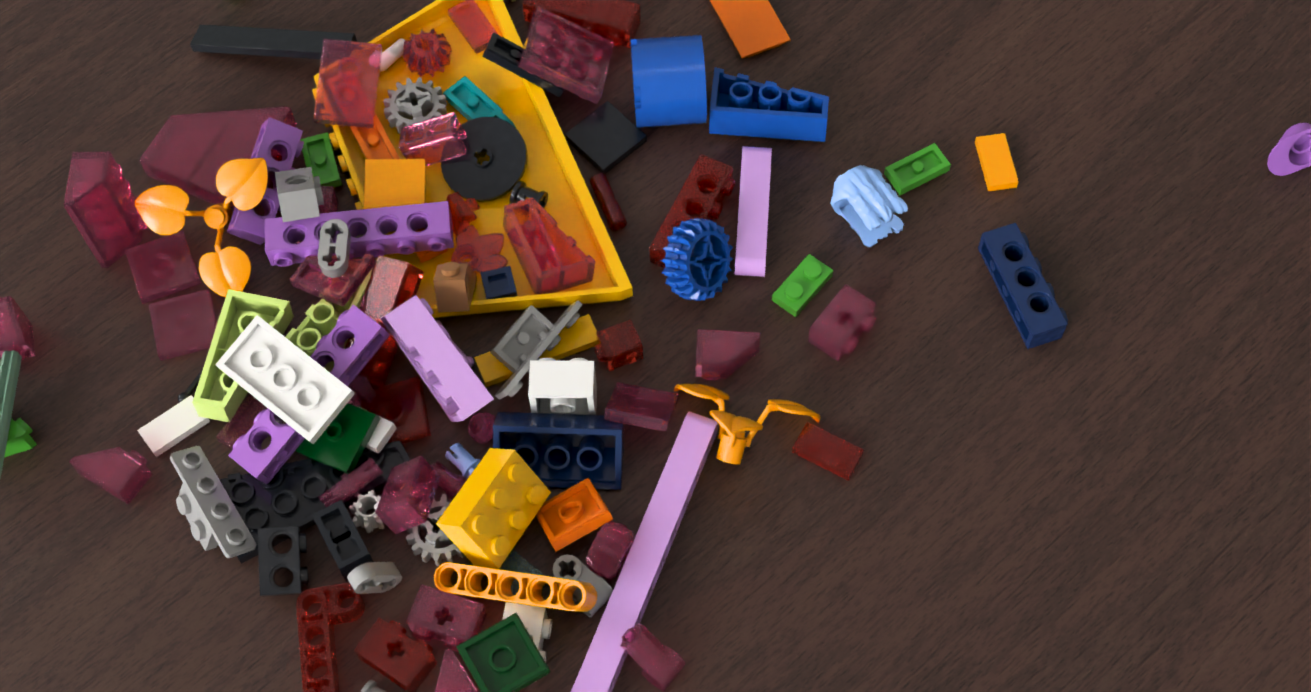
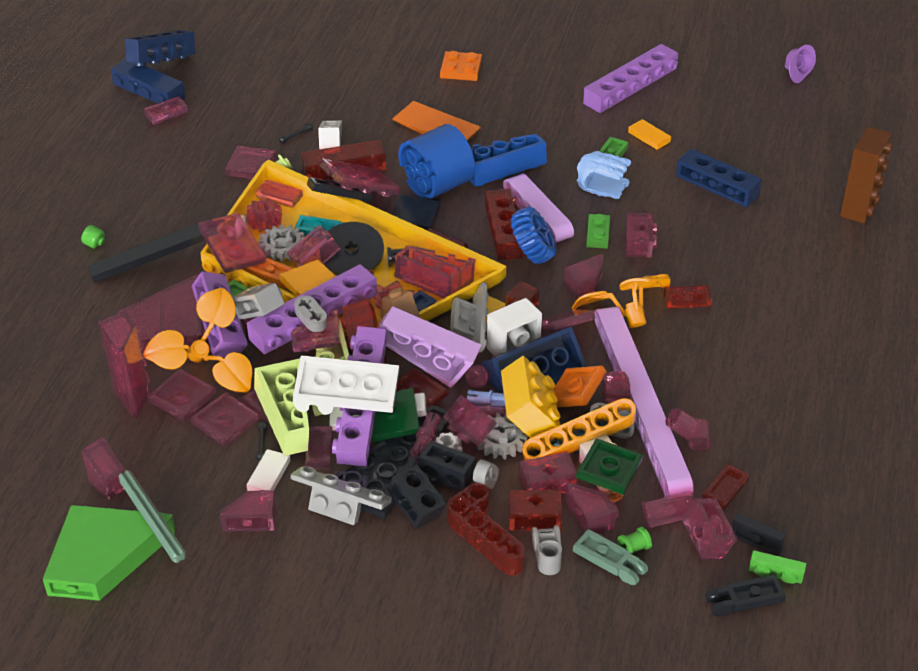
camera: 35 degrees left, 20 degrees down
none -> medium lavender brick [583,44,678,113]
none -> reddish brown brick [840,126,893,224]

